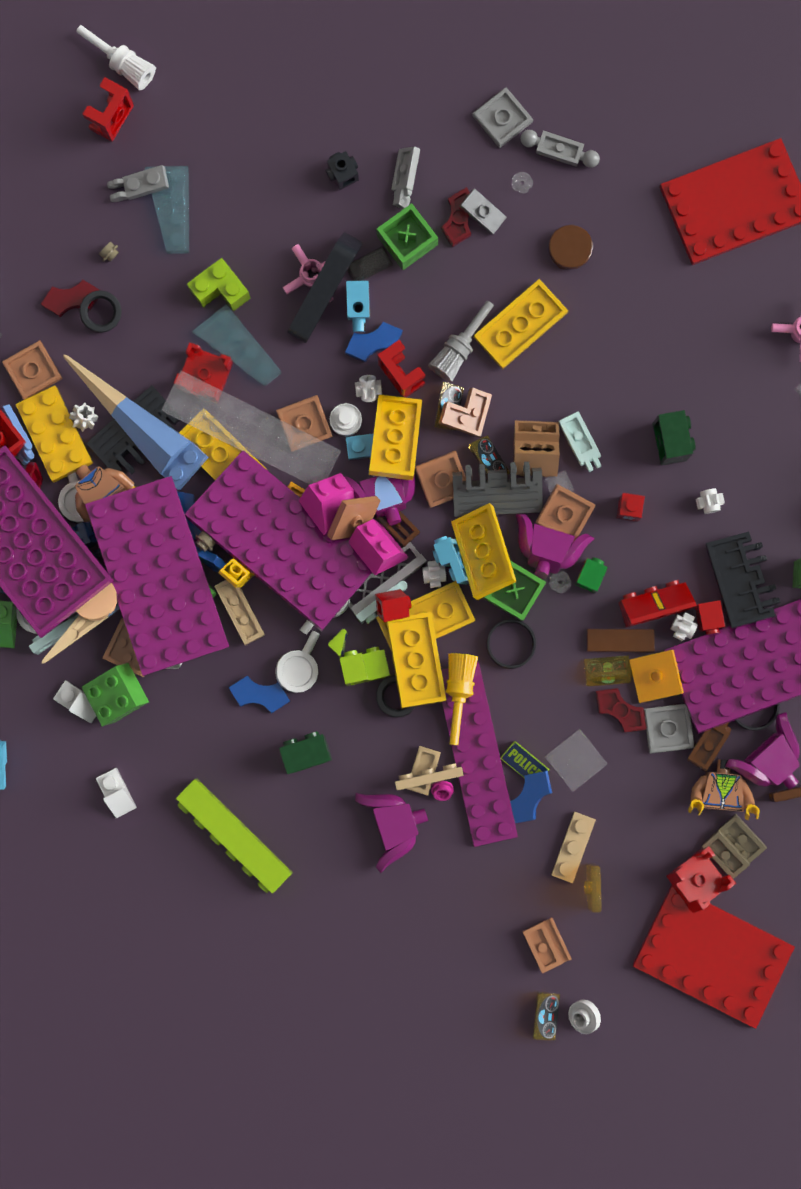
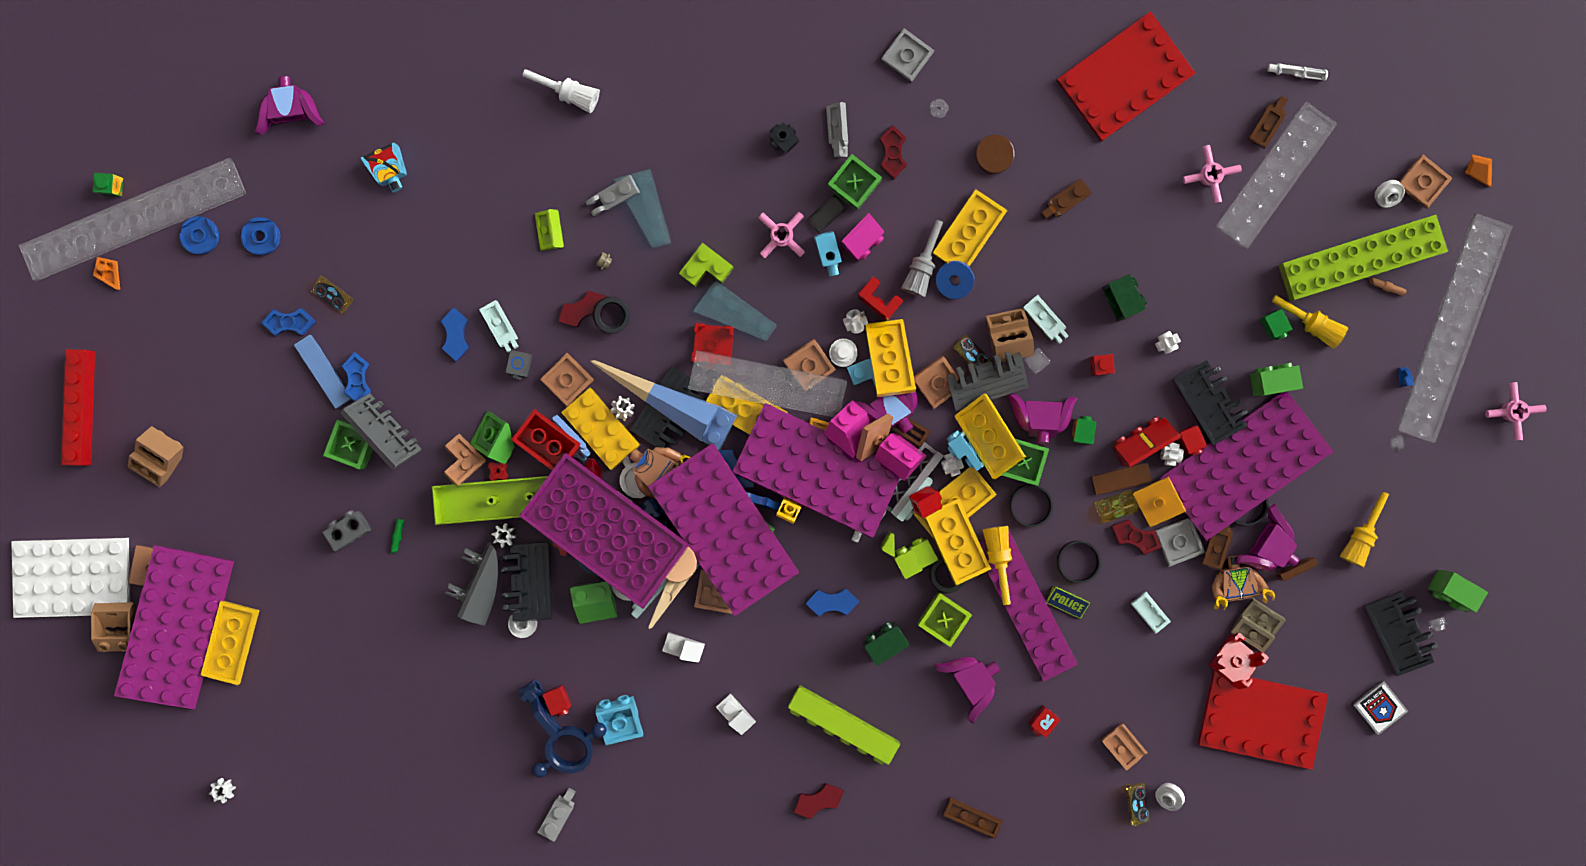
camera: 10 degrees left, 5 degrees up
bright green brick [82,663,149,727] -> none
red panel [83,77,134,142] -> none
dark tan plate [195,531,215,552] -> none
tan plate [214,580,265,646] -> none
white piece [275,631,320,693] -> none
black beam [287,232,363,343] -> none
blue tile [345,322,403,362] -> none
tan plate [395,763,464,790] -> none
tan plate [406,746,441,795] -> none
dark pink plate [431,780,454,801] -> none
slope [434,382,464,431] -> none
plate [439,388,492,437] -> none
plate [460,188,507,235] -> none
blue tile [510,771,552,823] -> none
light grey plate [521,130,600,168] -> none
nougat plate [535,483,596,542] -> none
clear plate [545,729,608,792] -> none
clear plate [549,571,571,593] -> none
tan plate [551,812,596,883] -> none
clear yellow plate [584,863,602,913] -> none
none -> lime slope [535,209,564,251]
none -> dark red tile [794,783,844,820]
none -> dark pink slope [841,213,884,262]
none -> lime brick [917,591,972,647]
none -> blue tile [936,260,975,299]
none -> reddish brown tile [942,797,1003,839]
none -> red brick [1029,705,1060,738]
none -> reddish brown hinge [1041,178,1092,220]
none -> black tyre [1057,540,1101,583]
none -> light aqua plate [1130,592,1171,634]

